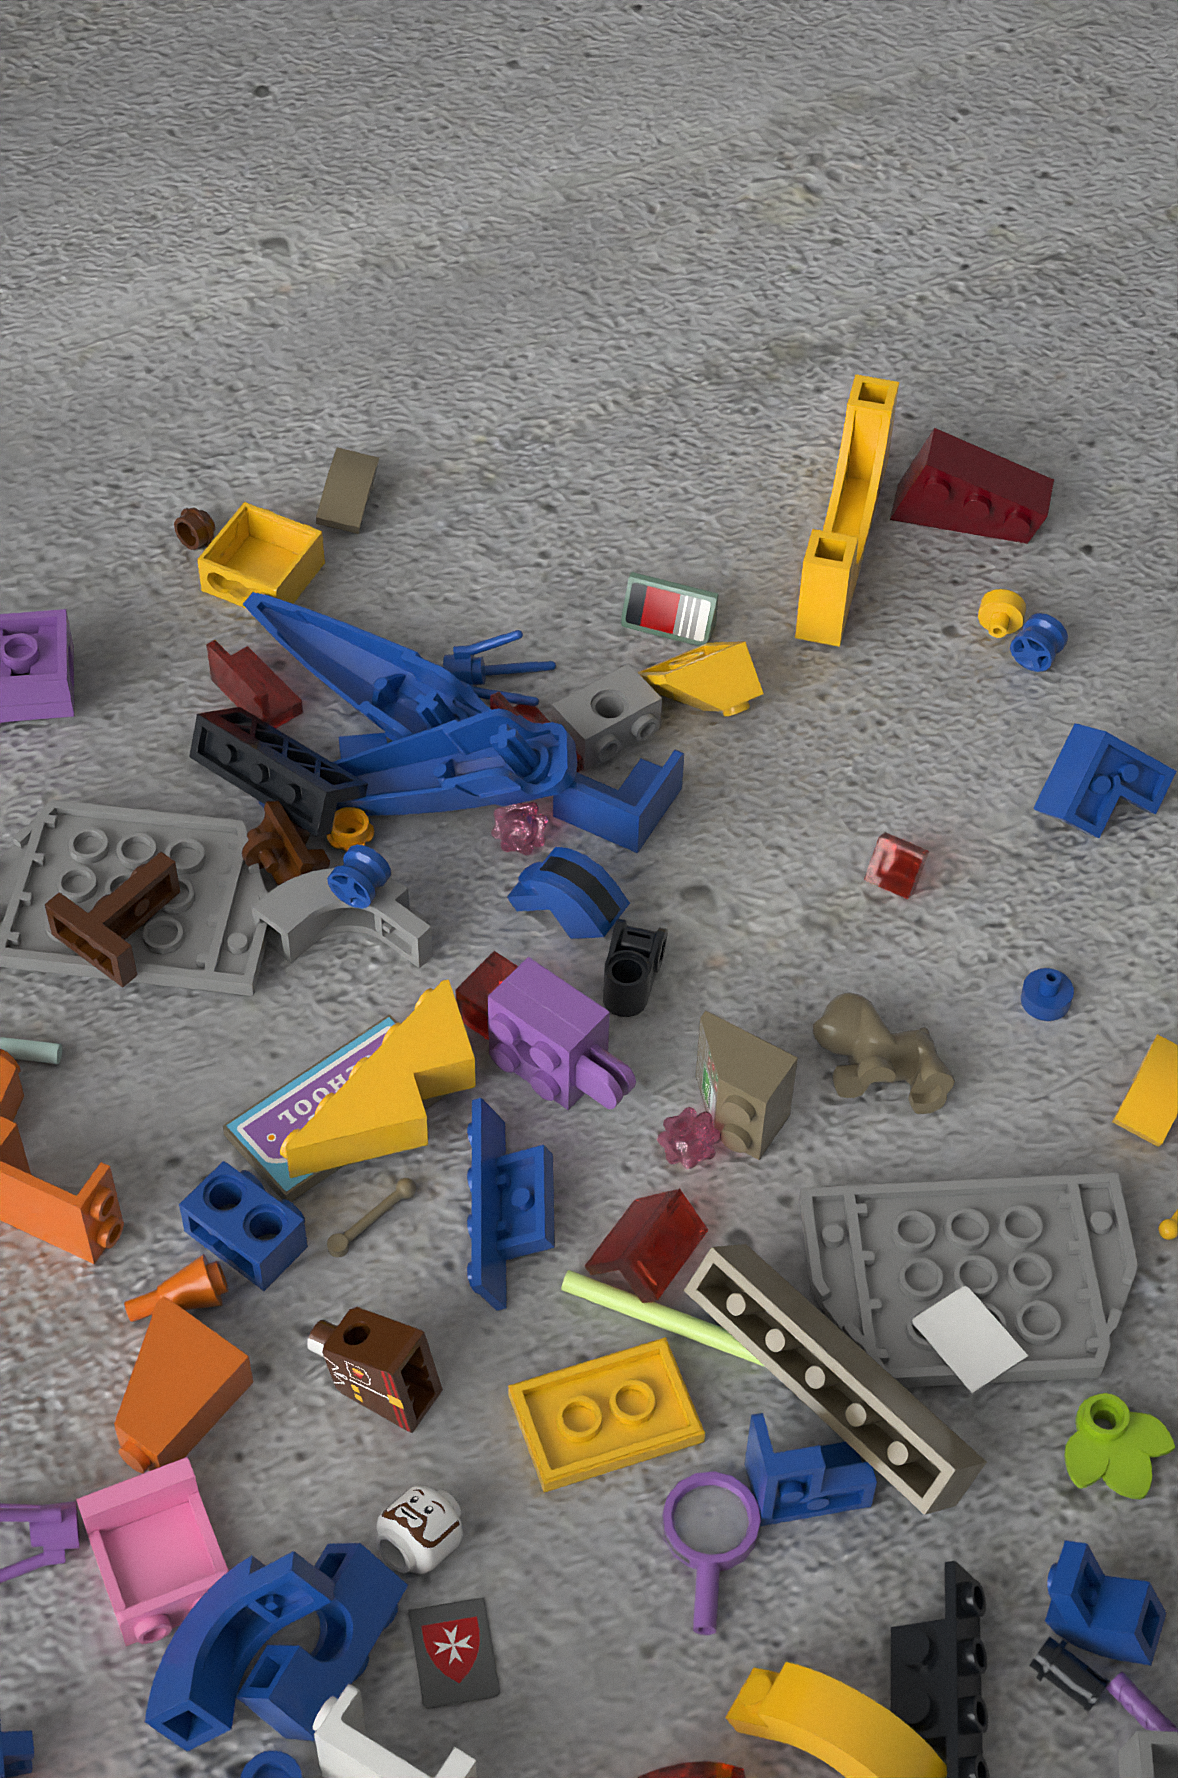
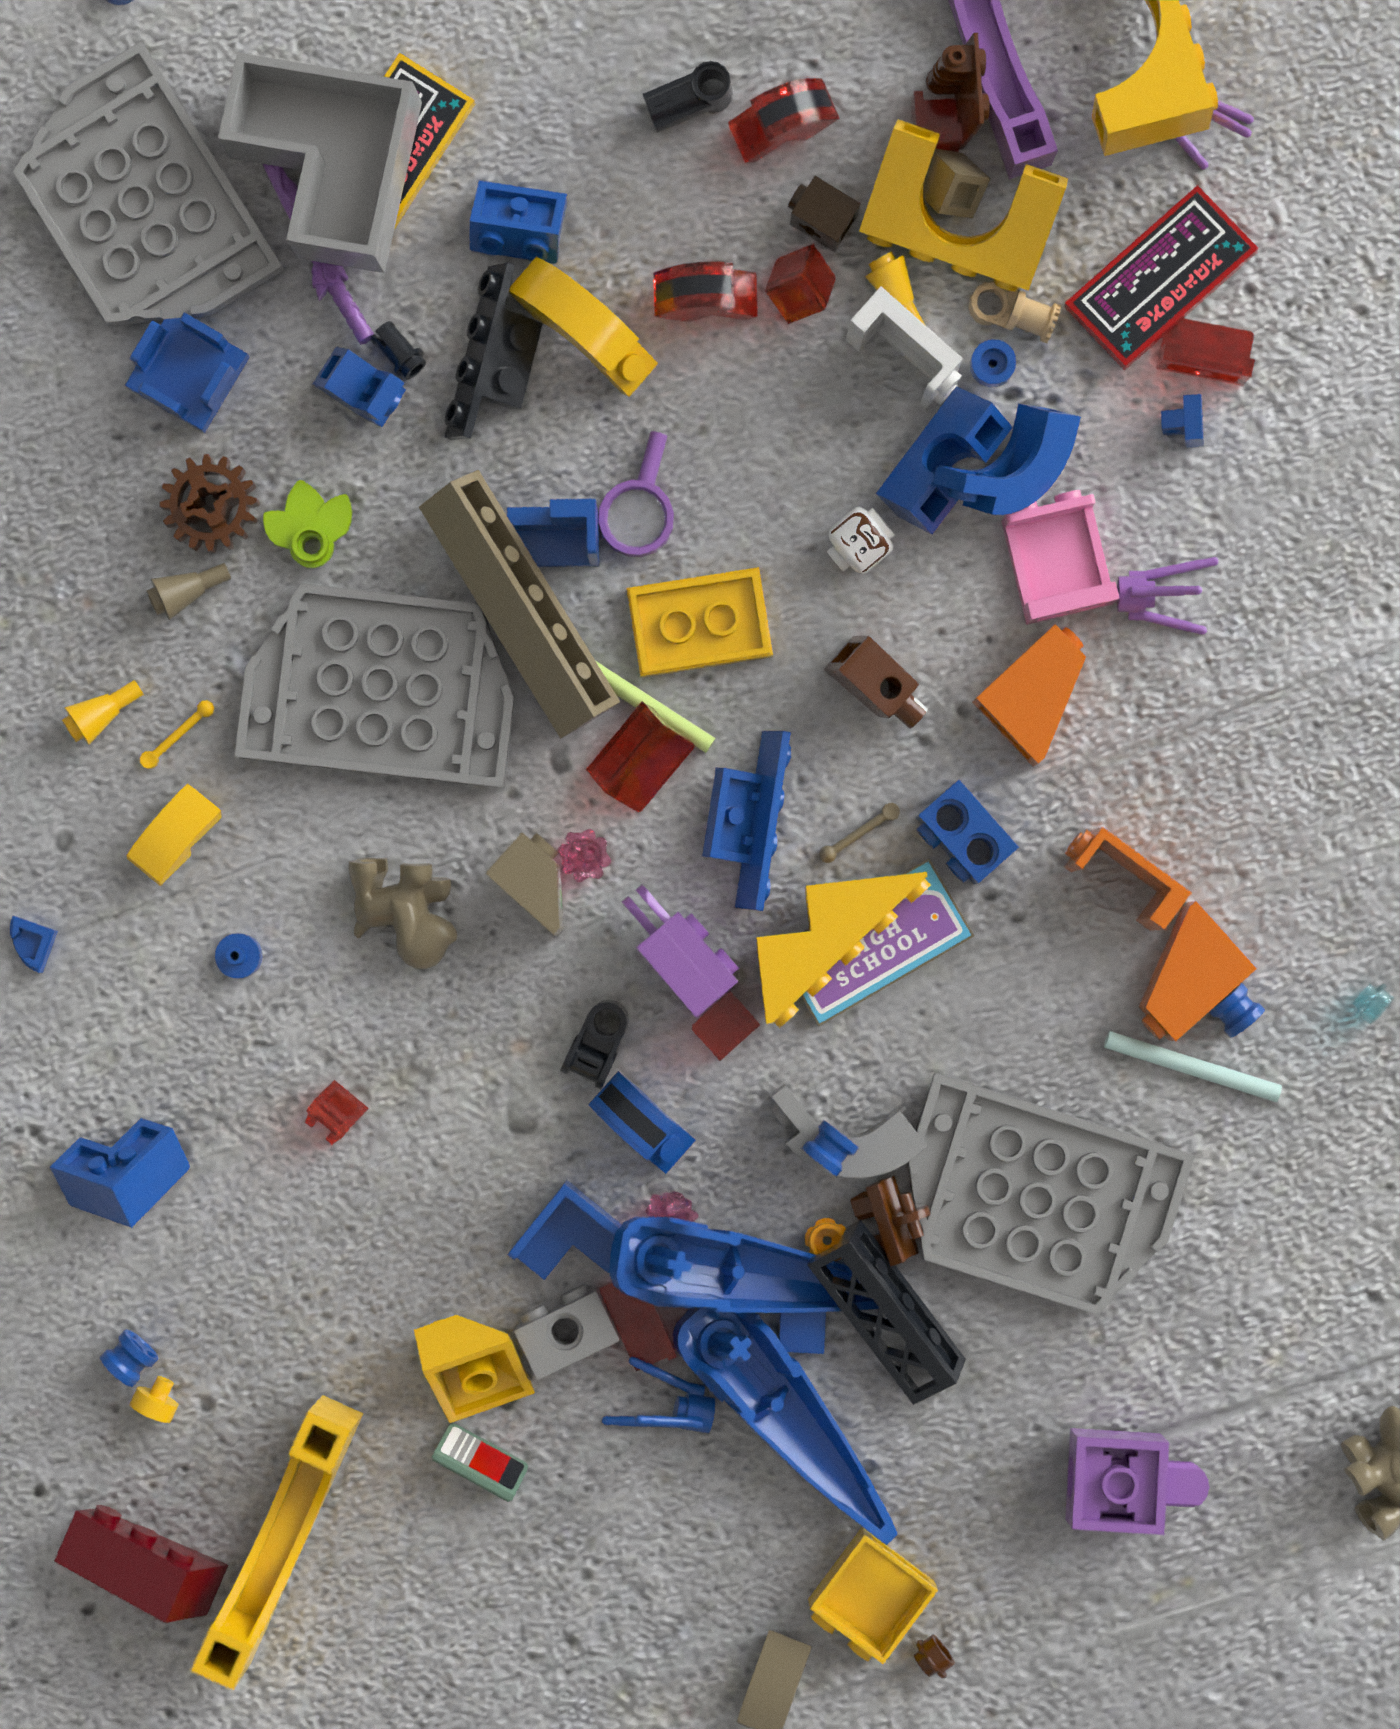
camera: 170 degrees left, 35 degrees up
reddish brown bracket [44,852,181,988] -> none
orange cone [124,1254,229,1322] -> none
clear red panel [206,640,303,728] -> none
dark grey sticker [409,1597,500,1708] -> none
white sticker [912,1286,1028,1393] -> none

